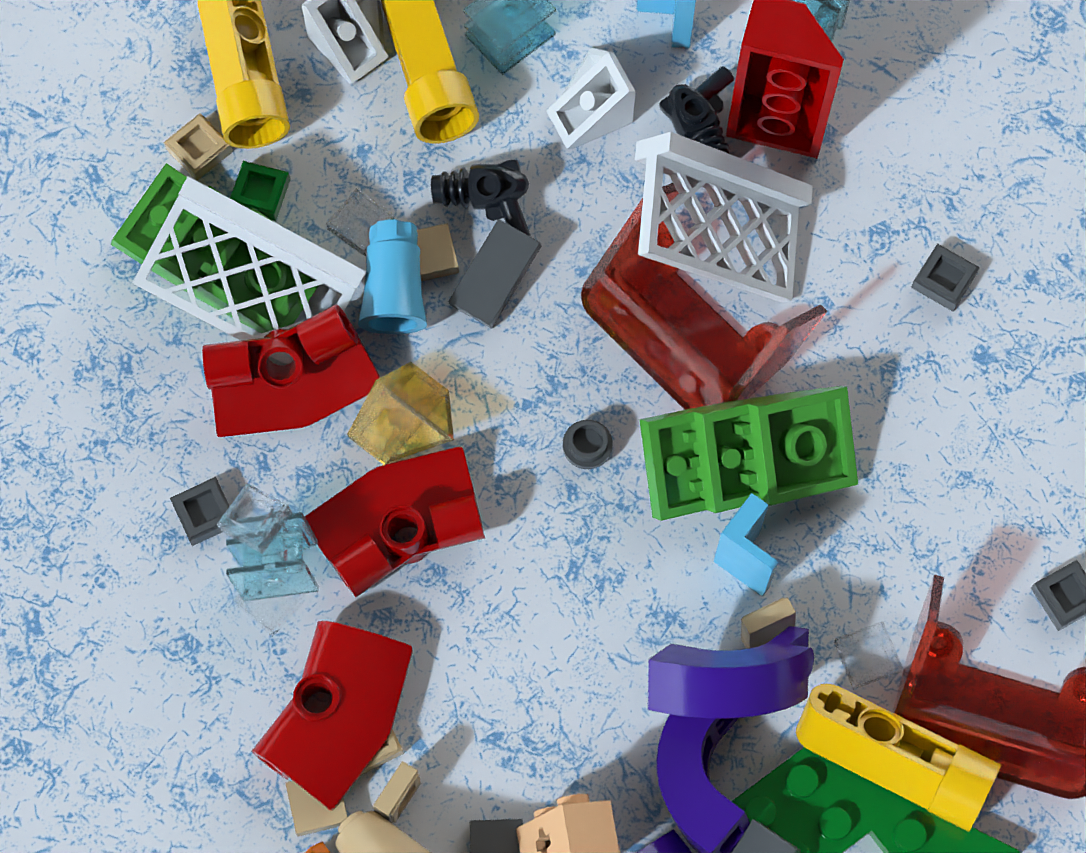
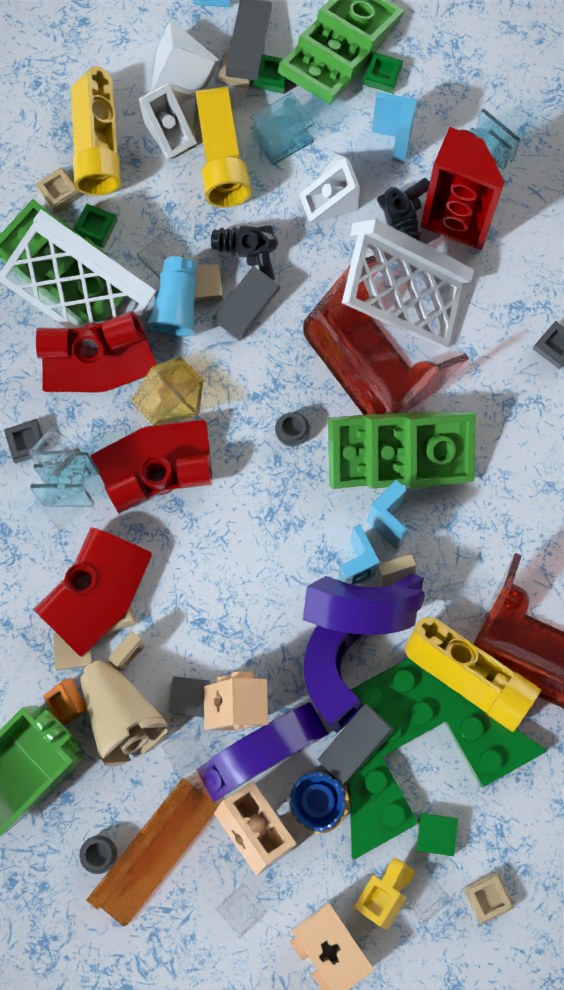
camera: 10 degrees right, 5 degrees up
none -> medium azure panel [338,524,380,585]

